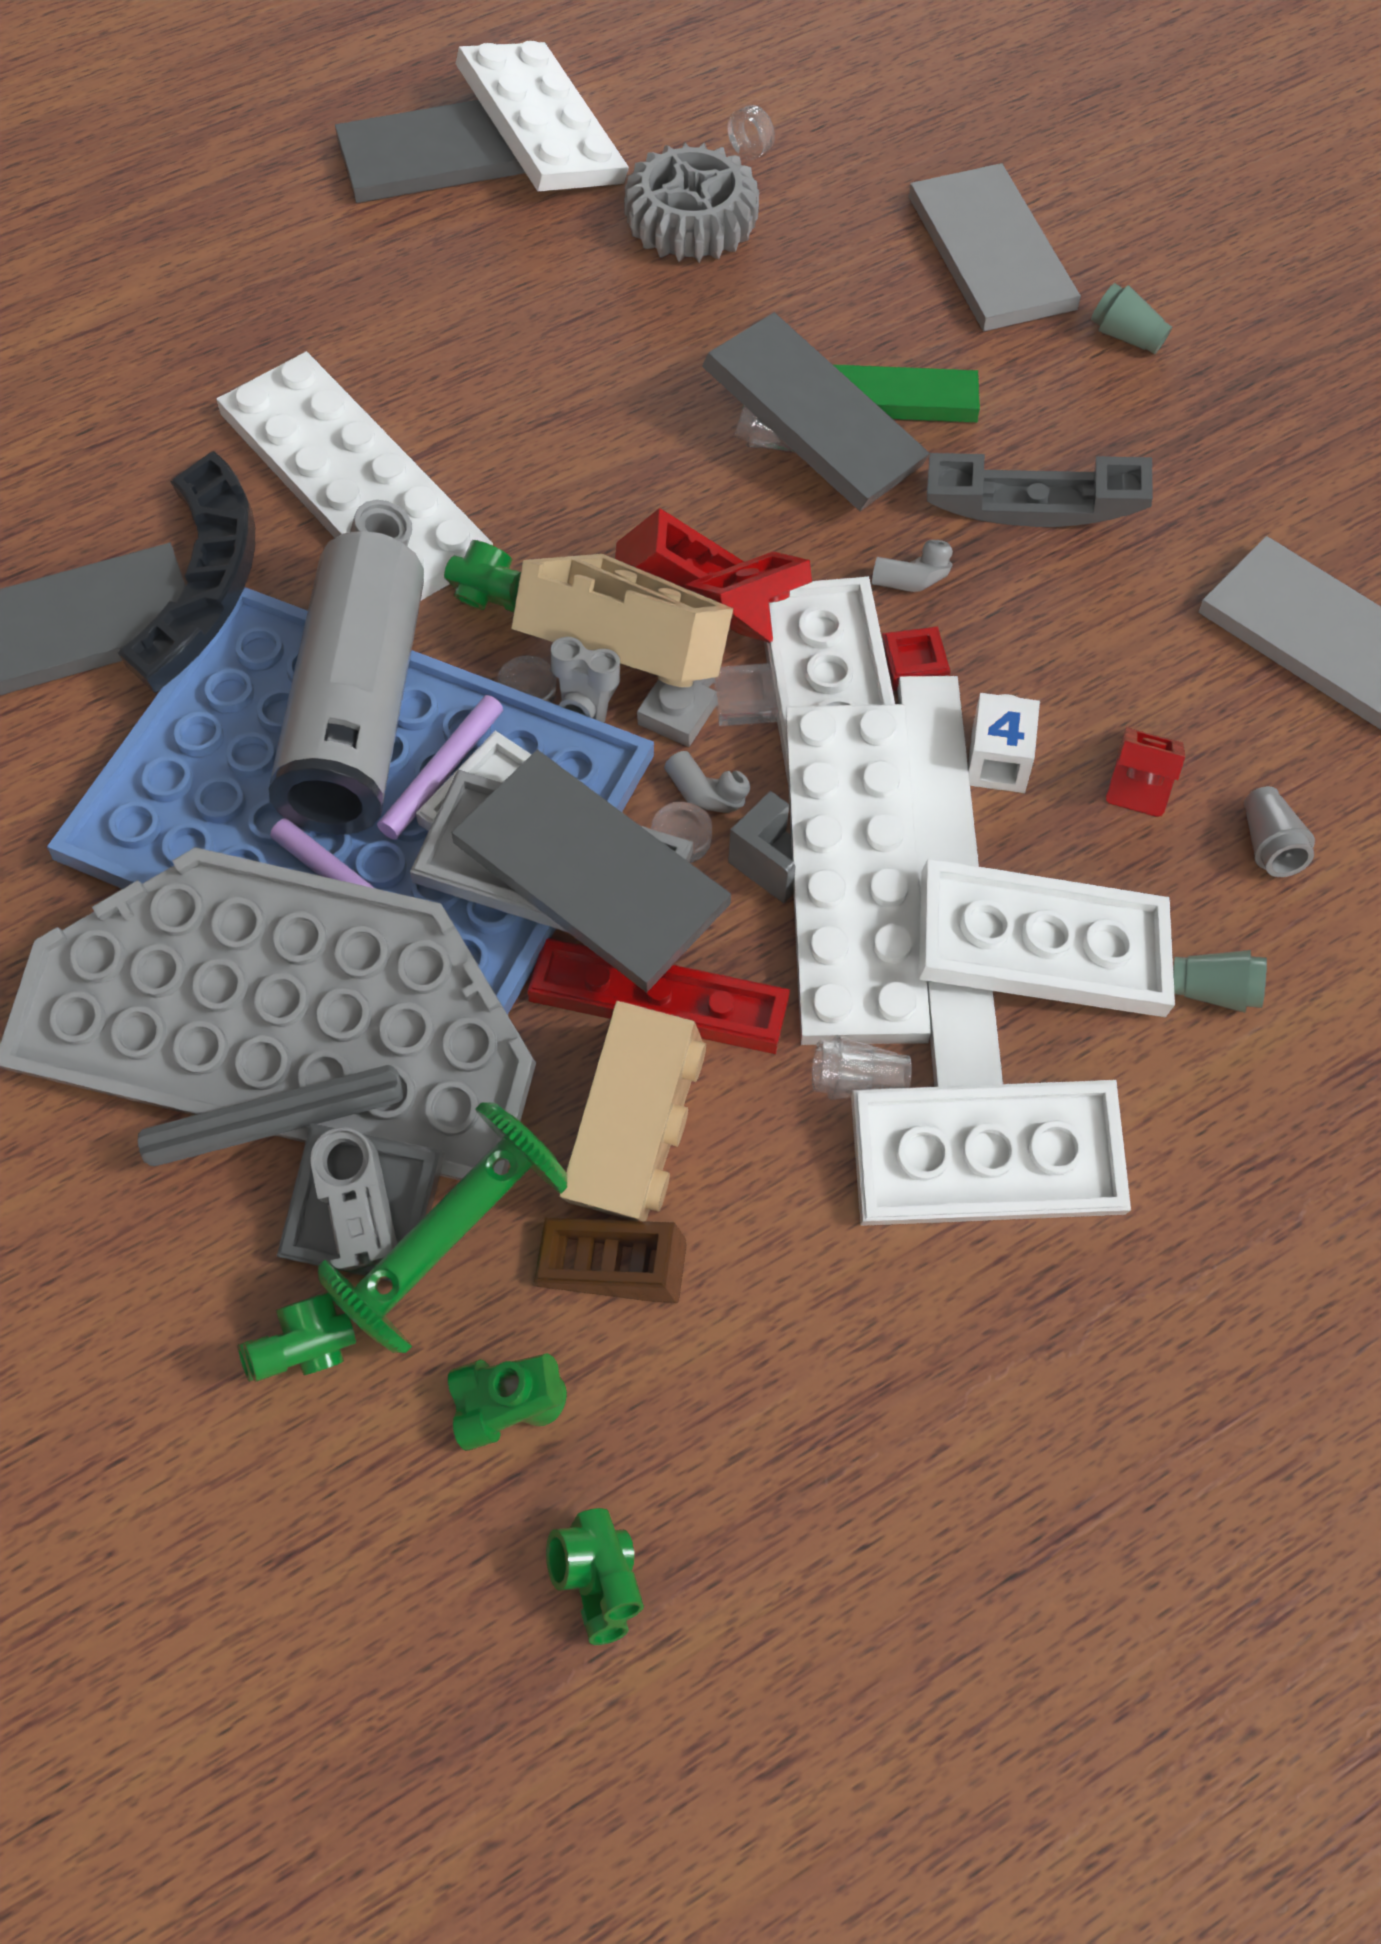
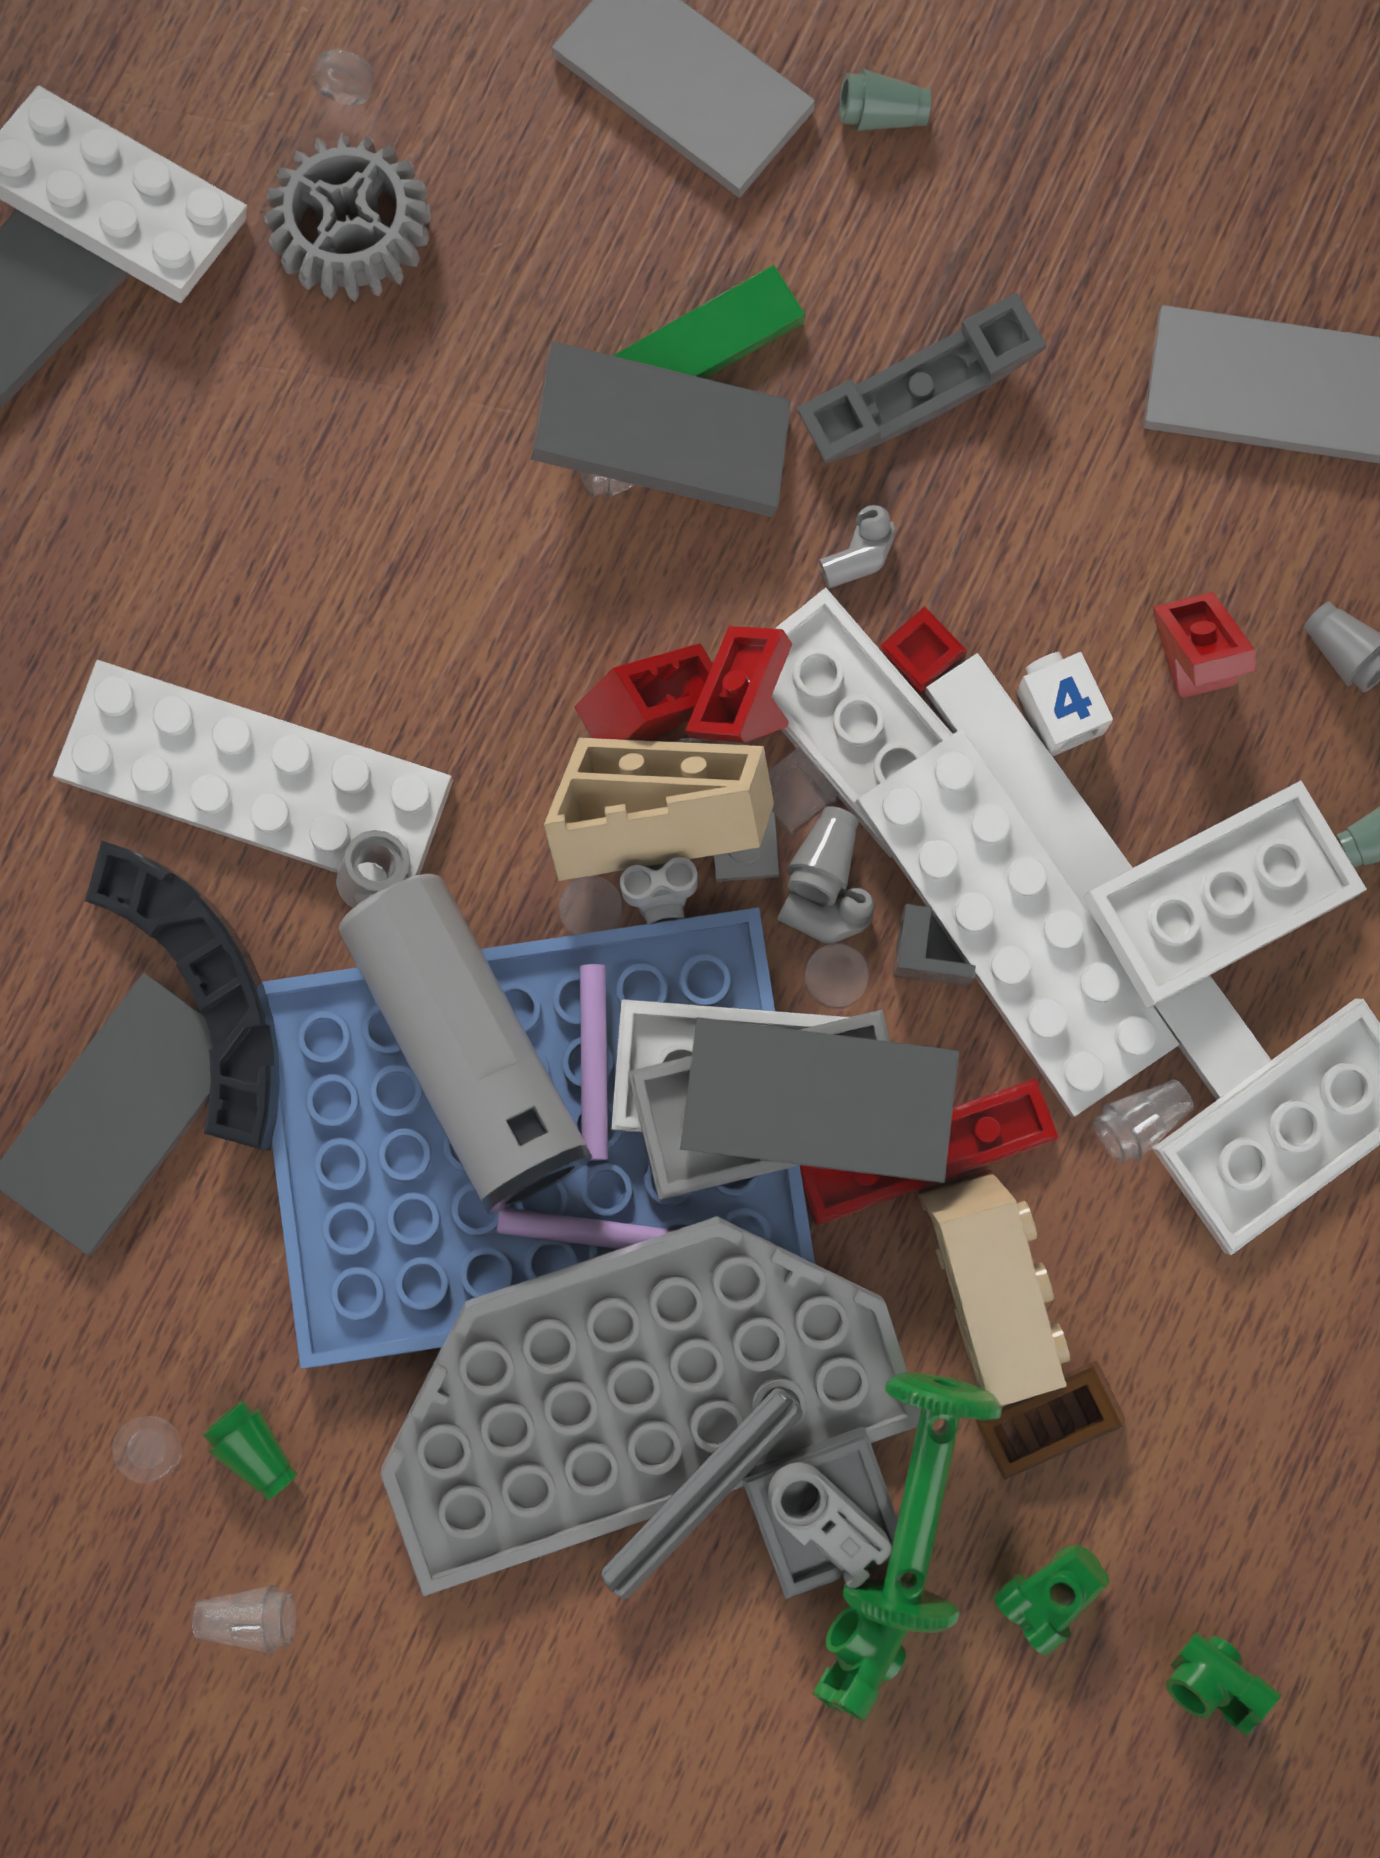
camera: 30 degrees left, 20 degrees up
green plate [444,540,521,613] -> none
none -> light grey cone [787,807,859,906]

